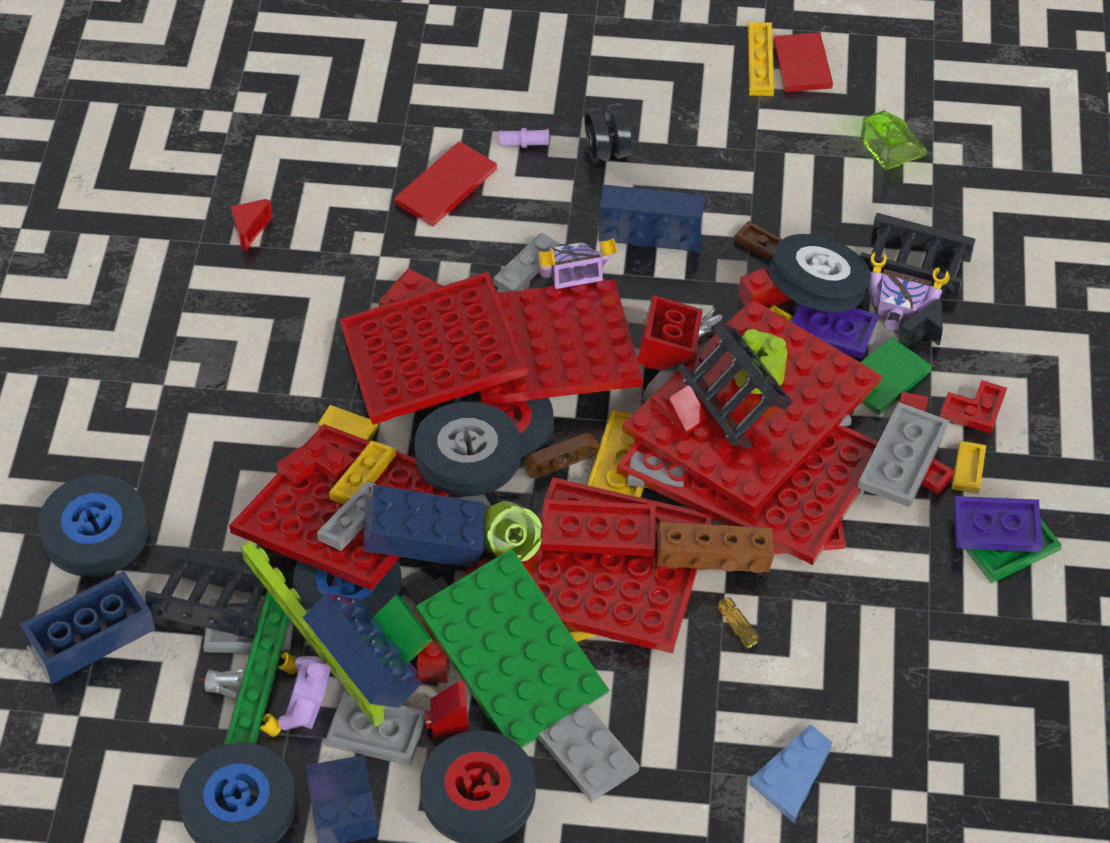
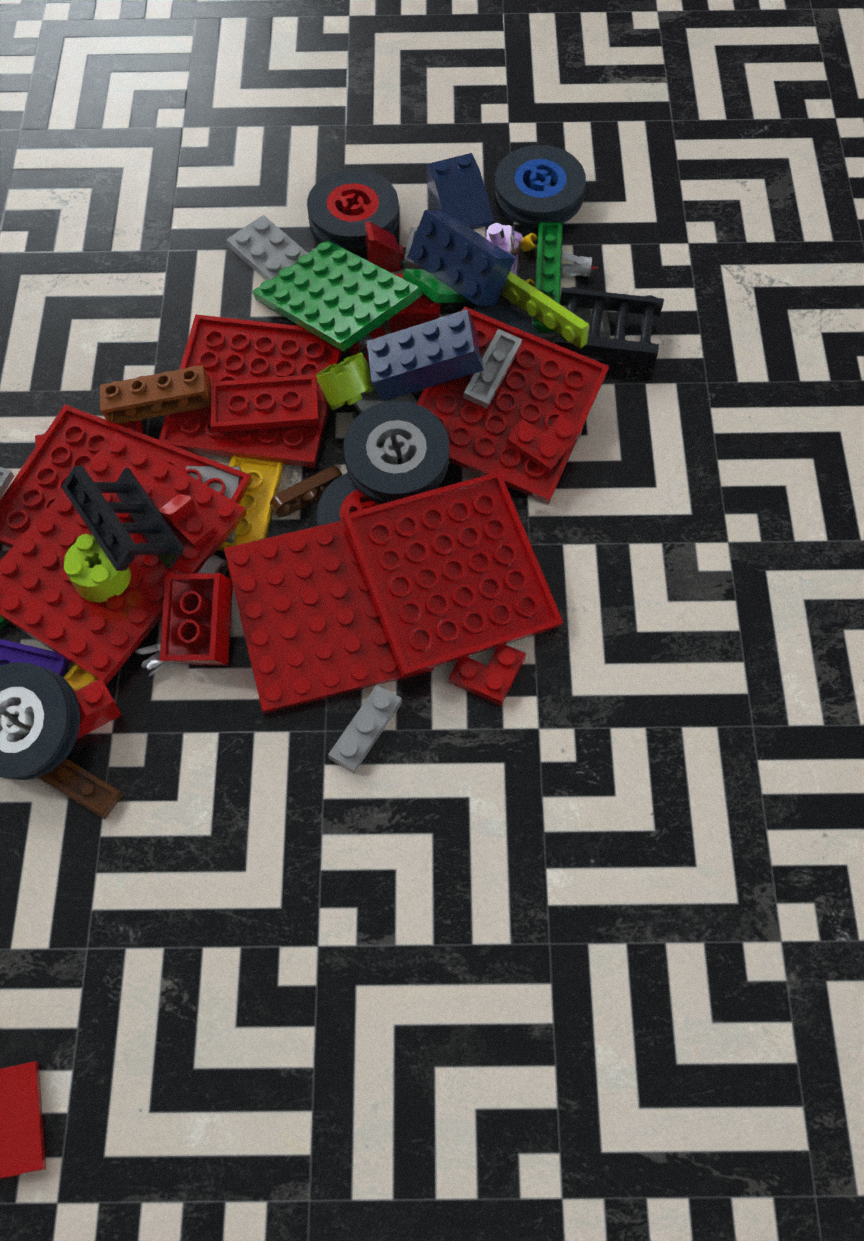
camera: 175 degrees right, 10 degrees up
dark blue brick [20,571,155,684] -> none
black wheel [38,475,149,577] -> none
red slope [231,199,272,251] -> none
yellow tile [318,405,379,441] -> none
yellow tile [329,441,396,504] -> none
red tile [395,141,497,227] -> none
lavender pin [499,128,549,148] -> none
lavender torso [538,238,618,289] -> none
black wheel [584,103,632,163] -> none
dark blue brick [599,184,705,252] -> none
clear yellow axle [718,597,759,647] -> none
yellow tile [748,22,774,96] -> none
medium blue wing [749,724,833,823] -> none

